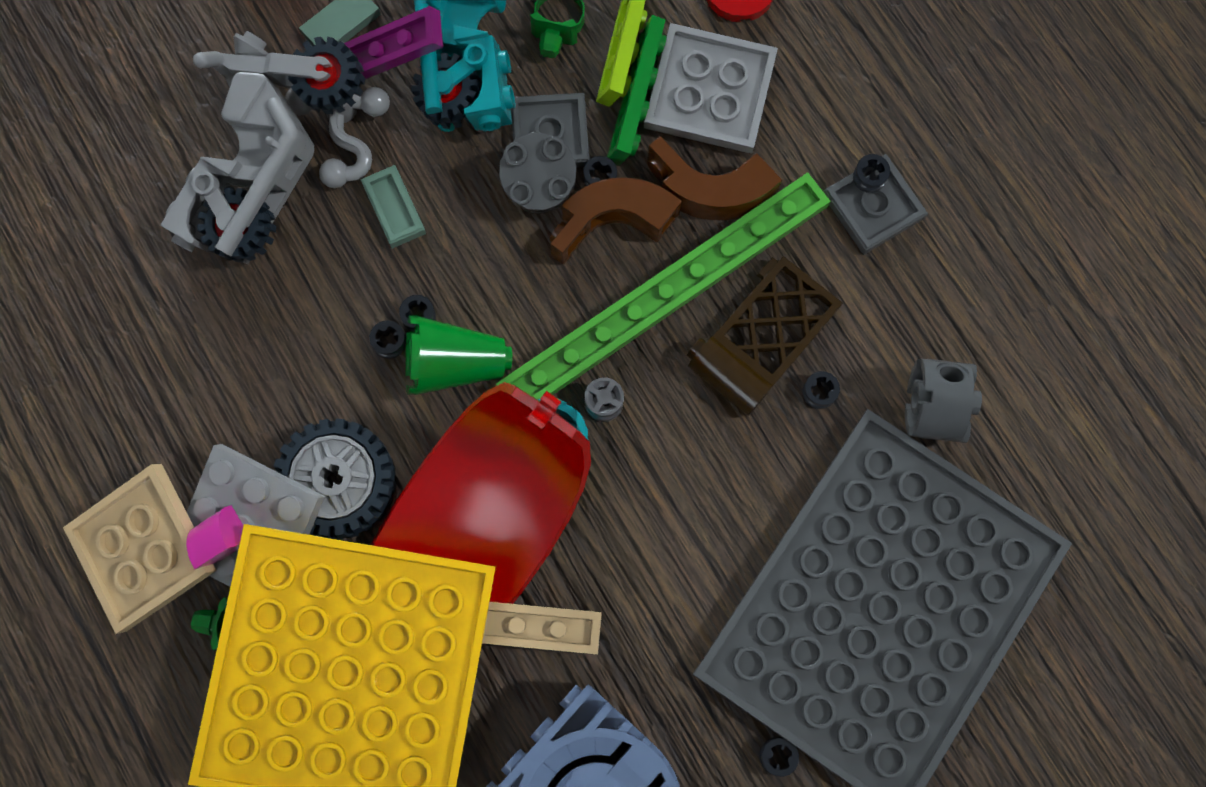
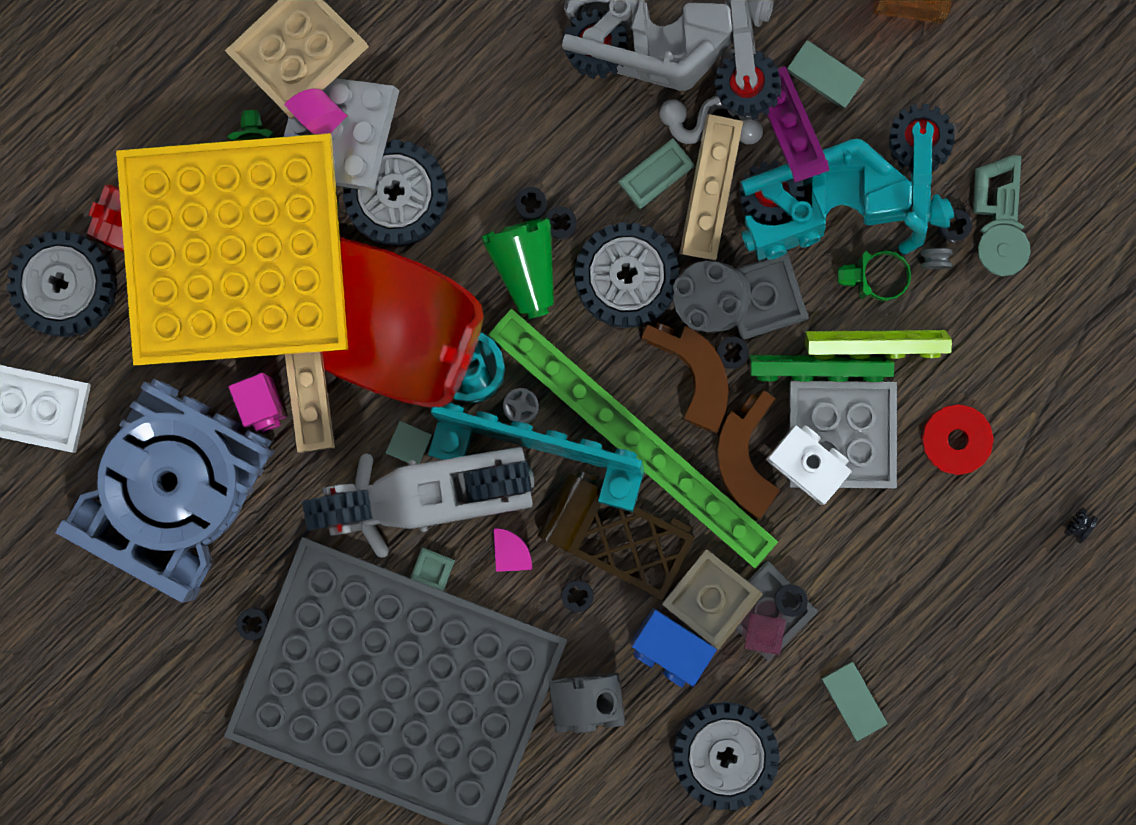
camera: 85 degrees right, 10 degrees up
none -> dark pink brick [229,373,288,433]
none -> light grey piece [302,447,534,558]
none -> sand green tile [386,421,433,464]
none -> sand green tile [410,547,456,591]
none -> teal bracket [428,403,645,512]
none -> dark pink brick [494,529,533,572]
none -> wheel [574,222,679,328]
none -> blue brick [630,607,717,688]
none -> dark tan plate [662,549,763,650]
none -> wheel [673,702,779,810]
none -> tan plate [679,114,743,261]
none -> clear pink tile [744,613,786,655]
none -> white brick [766,425,852,505]
none -> sand green tile [821,661,888,741]

